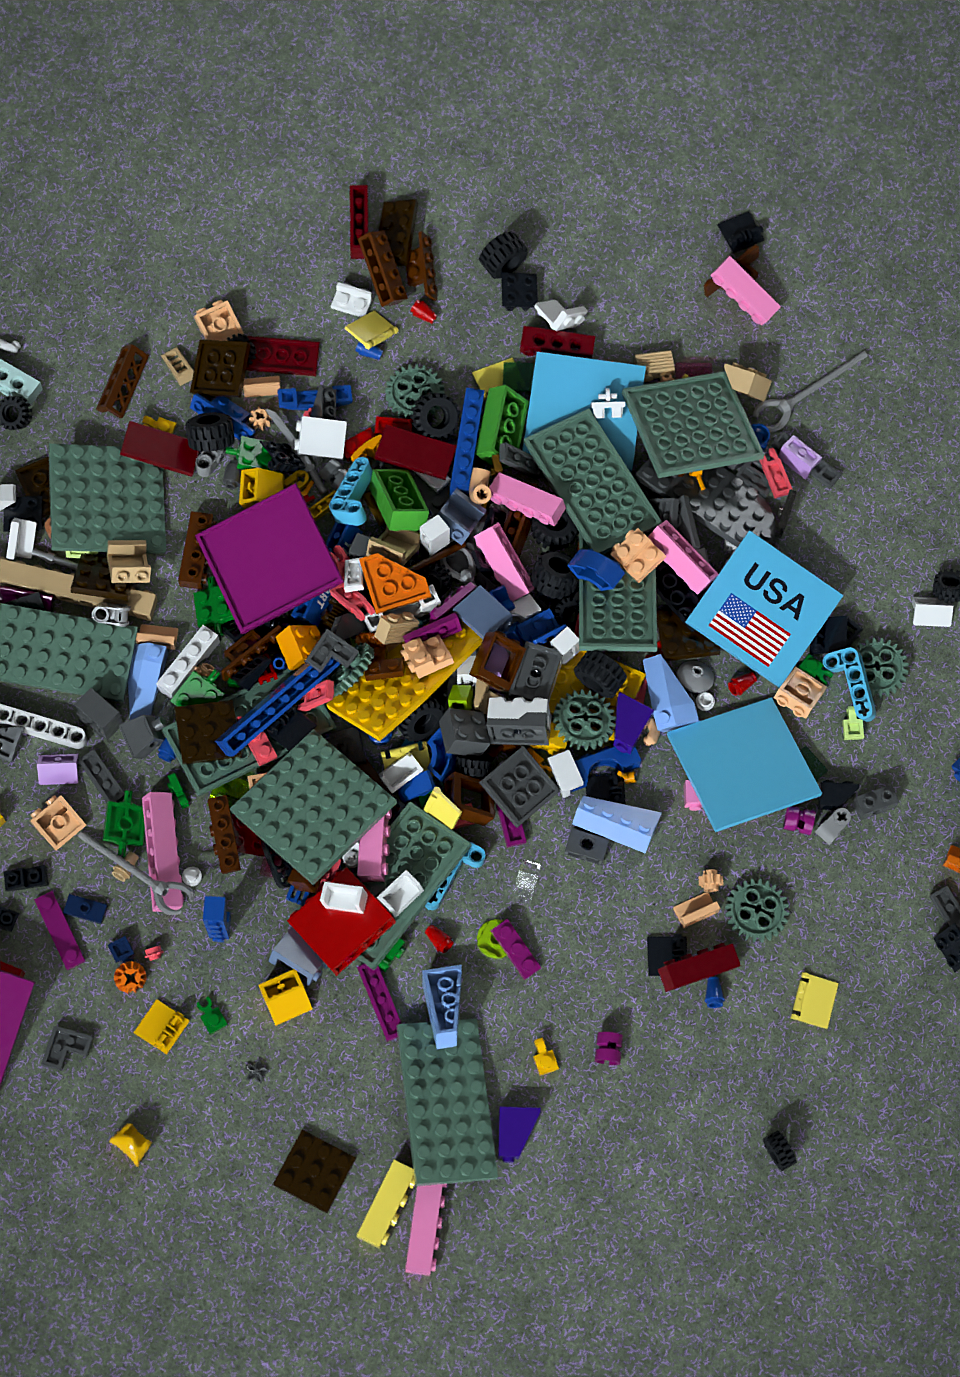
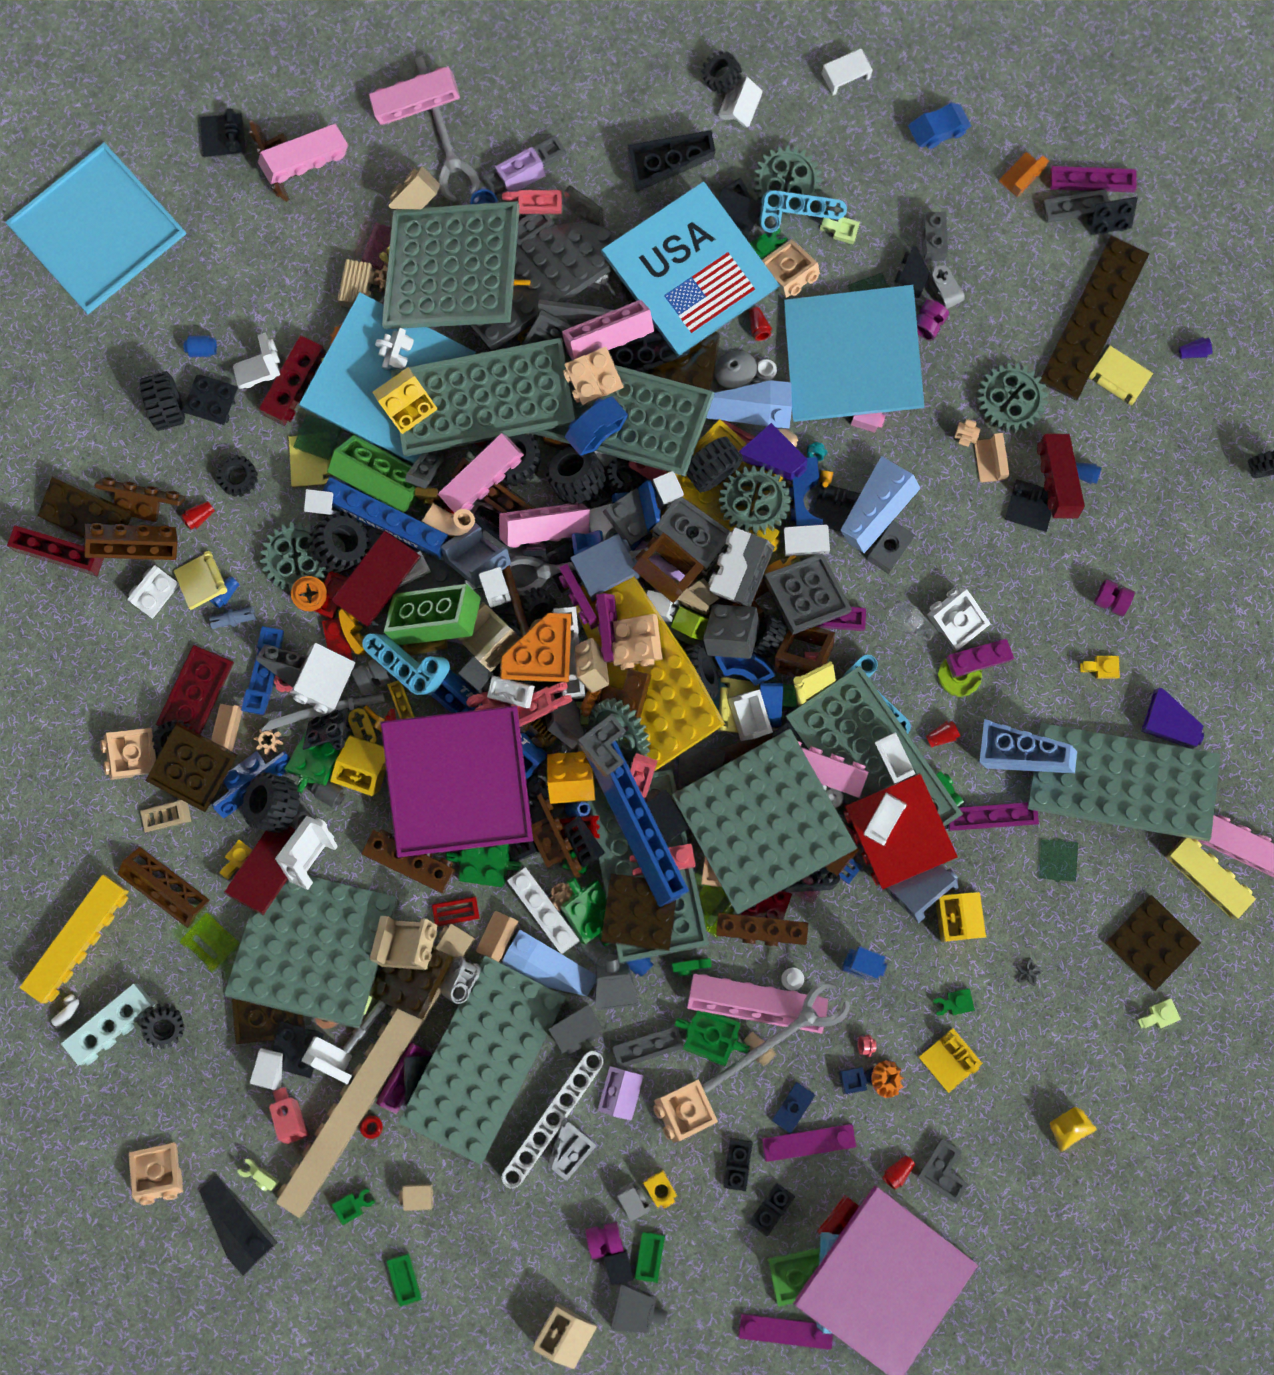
camera: 70 degrees left, 10 degrees up
none -> medium azure tile [6,142,187,314]
none -> yellow brick [19,874,129,1004]
none -> clear neon green plate [179,912,240,973]
none -> blue brick [184,335,217,357]
none -> sand blue pin [209,606,256,630]
none -> black tyre [216,455,258,497]
none -> white panel [275,816,338,890]
none -> orange gear [291,576,327,612]
none -> white panel [304,489,342,515]
none -> bright pink brick [369,66,460,125]
none -> yellow slope [372,367,438,434]
none -> red tile [432,896,480,927]
none -> dark grey wing [603,488,648,546]
none -> black wedge [627,130,716,193]
none -> teal plate [807,442,828,461]
none -> red cone [882,1155,915,1190]
none -> white plate [927,587,991,651]
none -> dark brown plate [1039,235,1150,401]
none -> clear green piece [1039,839,1078,882]
none -> yellowish green plate [1137,998,1181,1029]
none -> dark purple cone [1178,337,1213,359]

